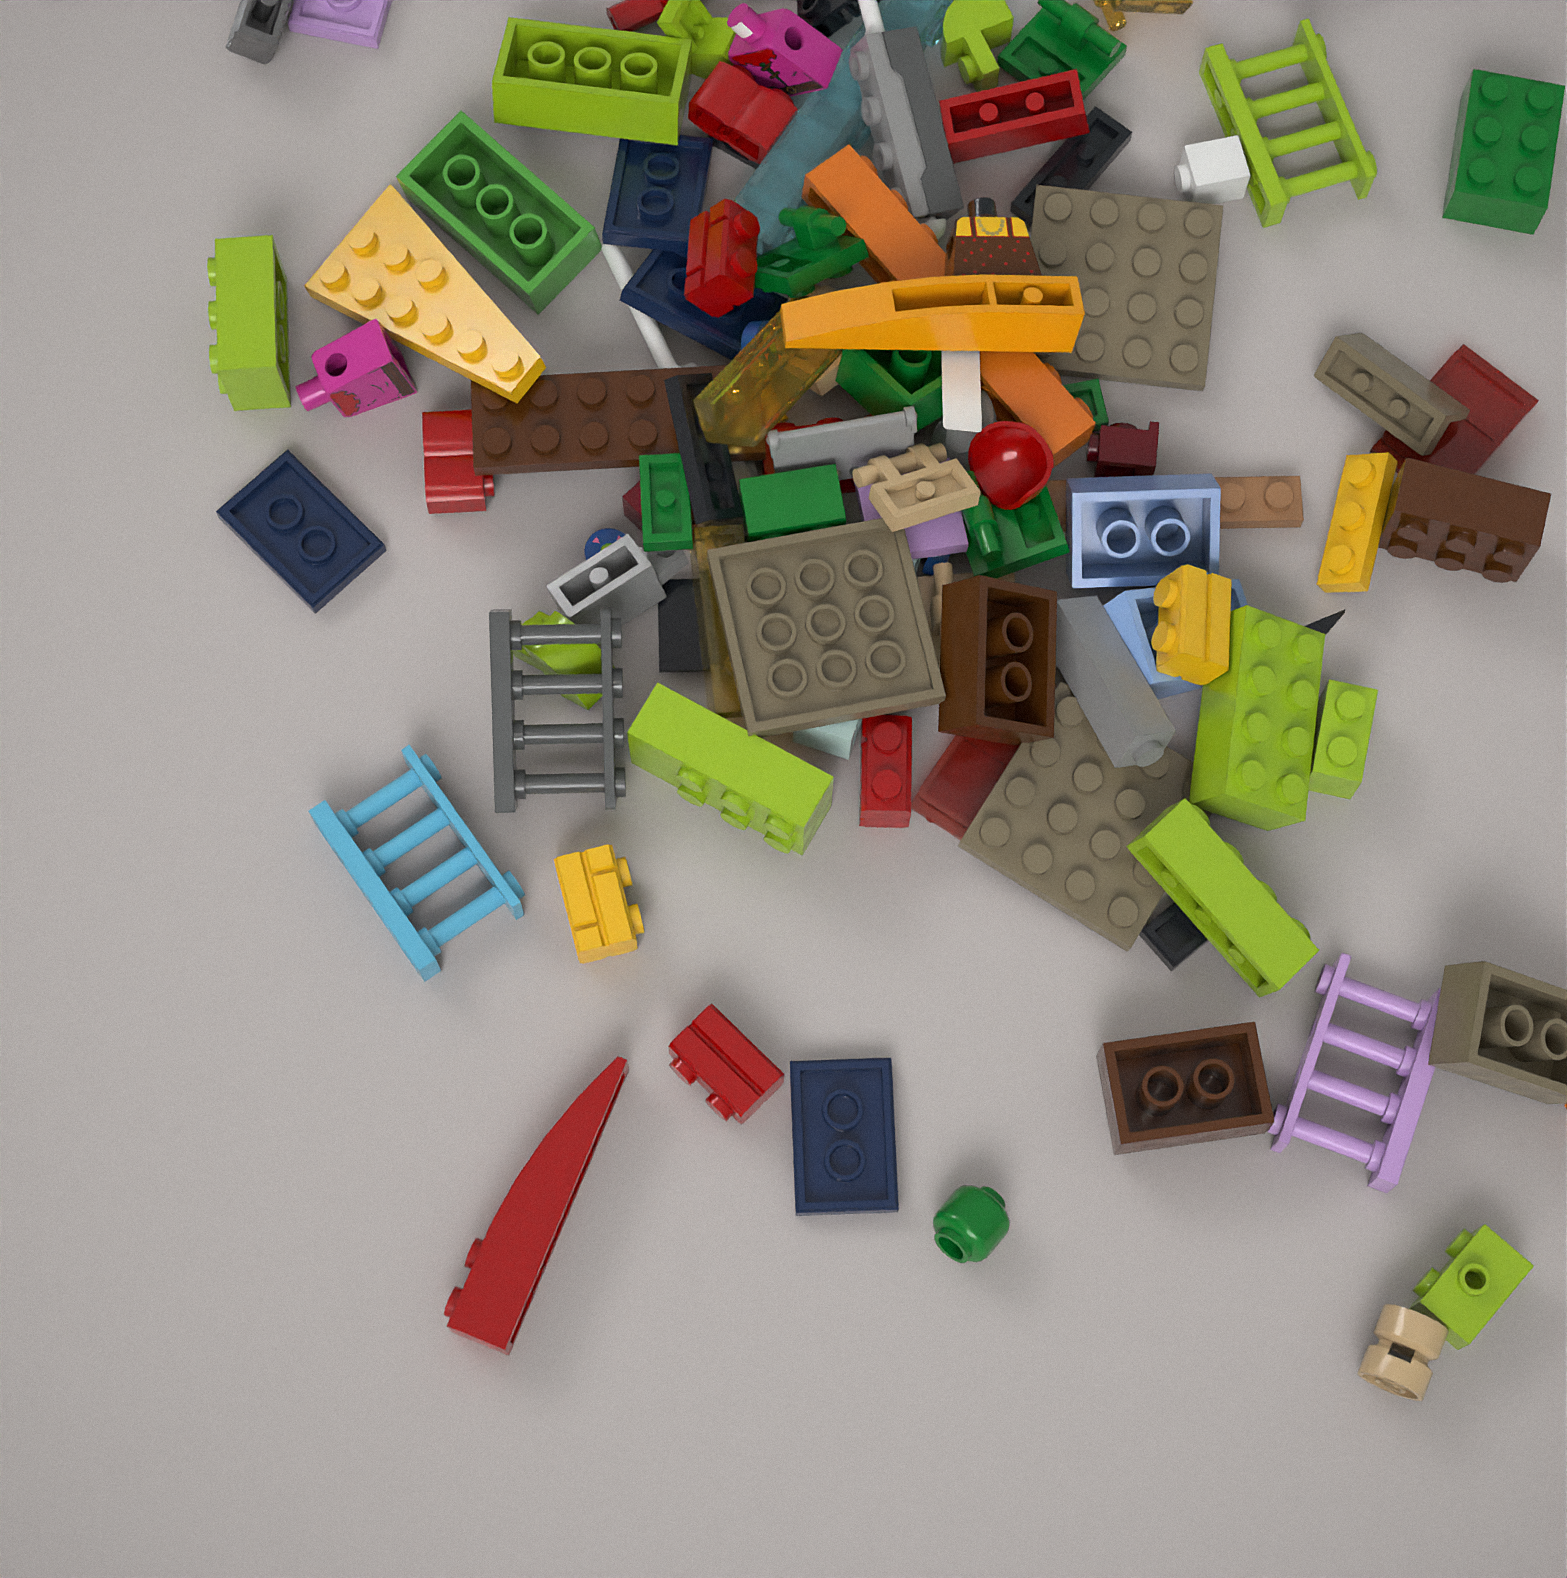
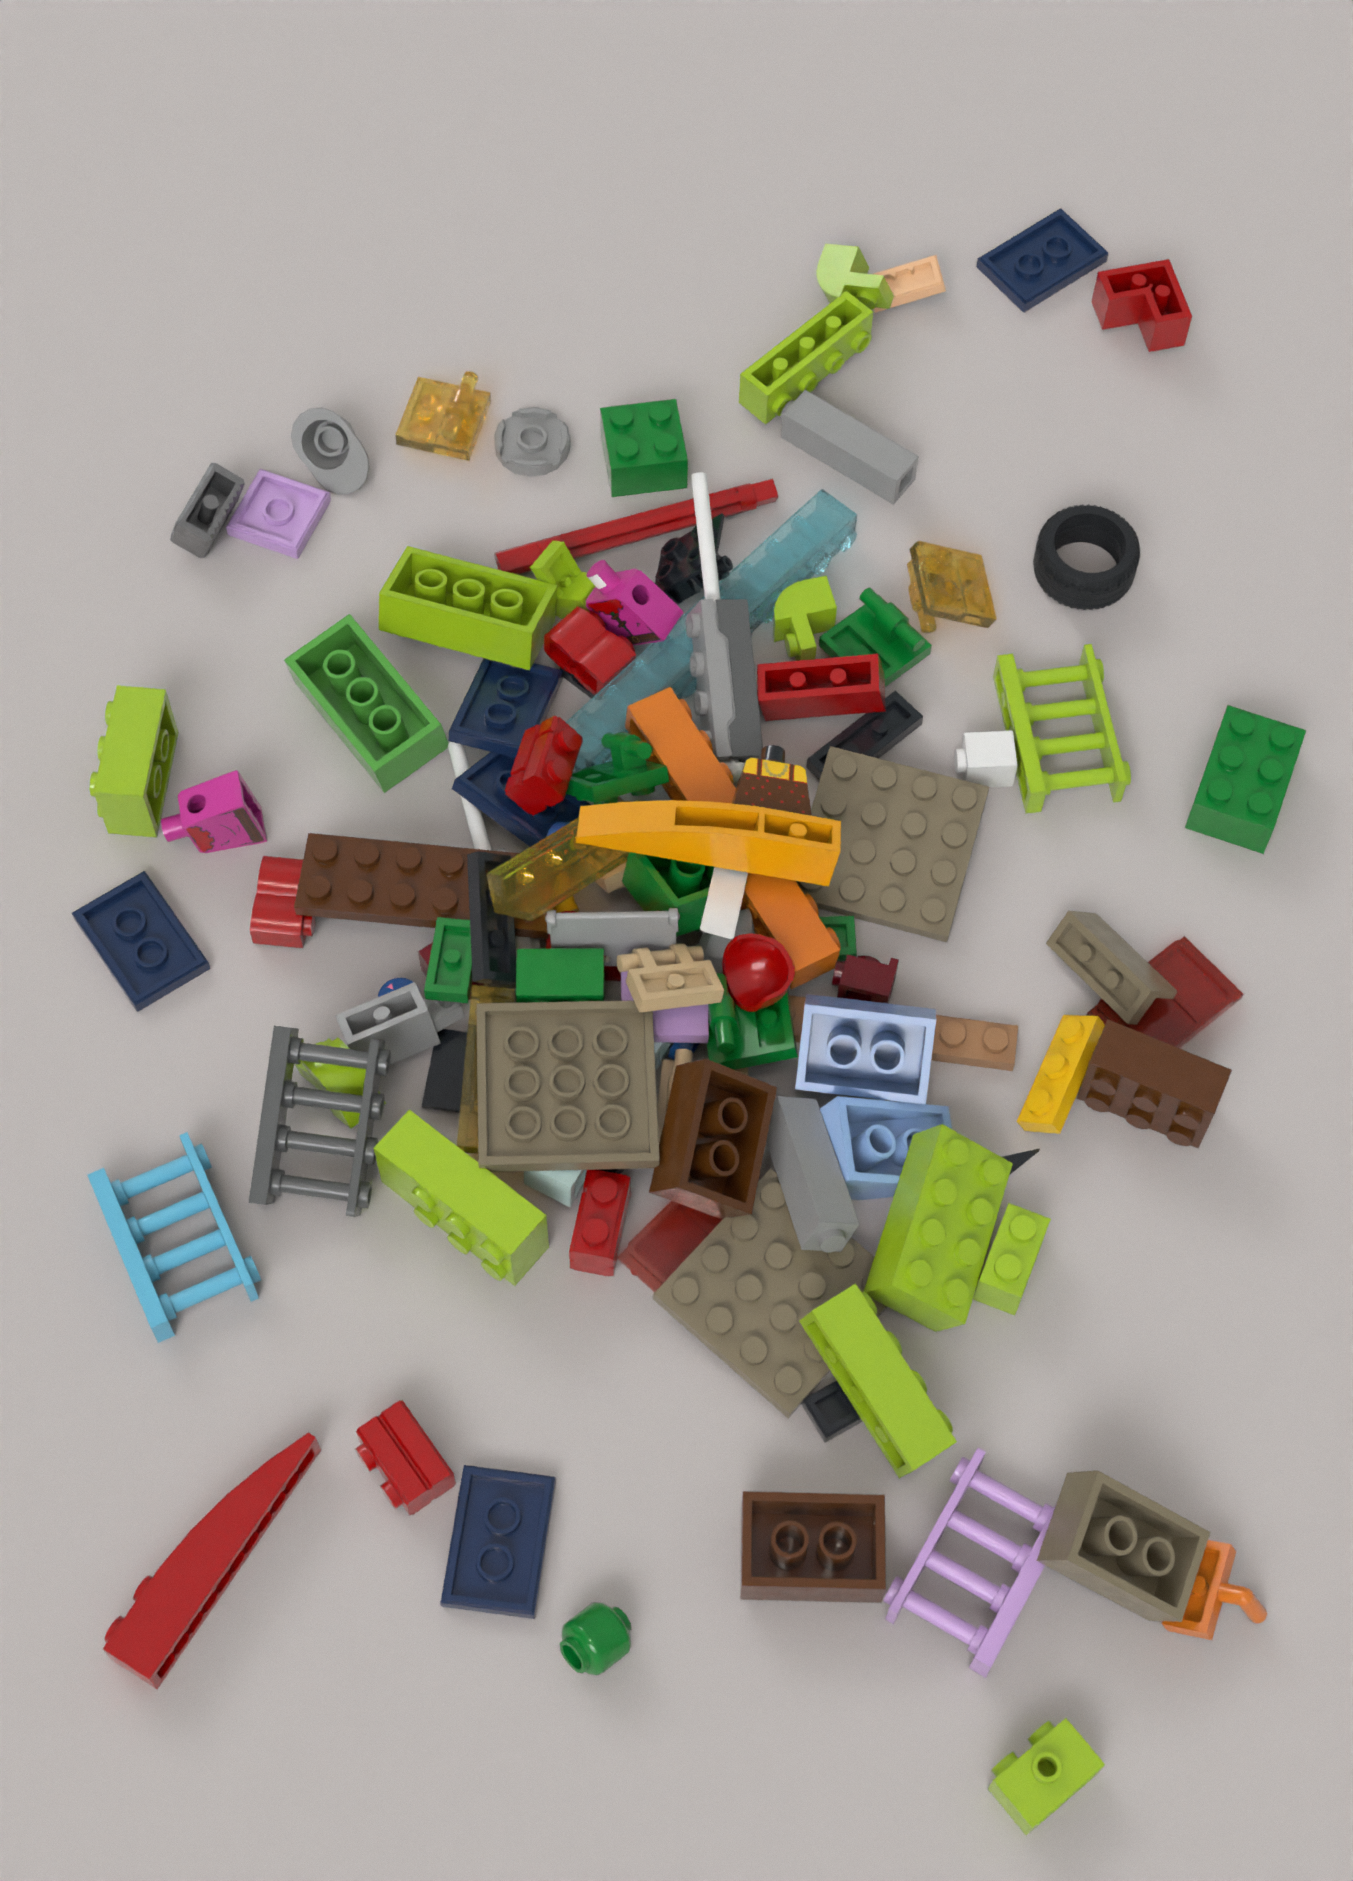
camera: 10 degrees right, 10 degrees down
yellow wing [304,183,546,403] -> none
yellow brick [554,844,645,964] -> none
yellow brick [1151,564,1232,685] -> none
tan wheel [1357,1304,1449,1401] -> none

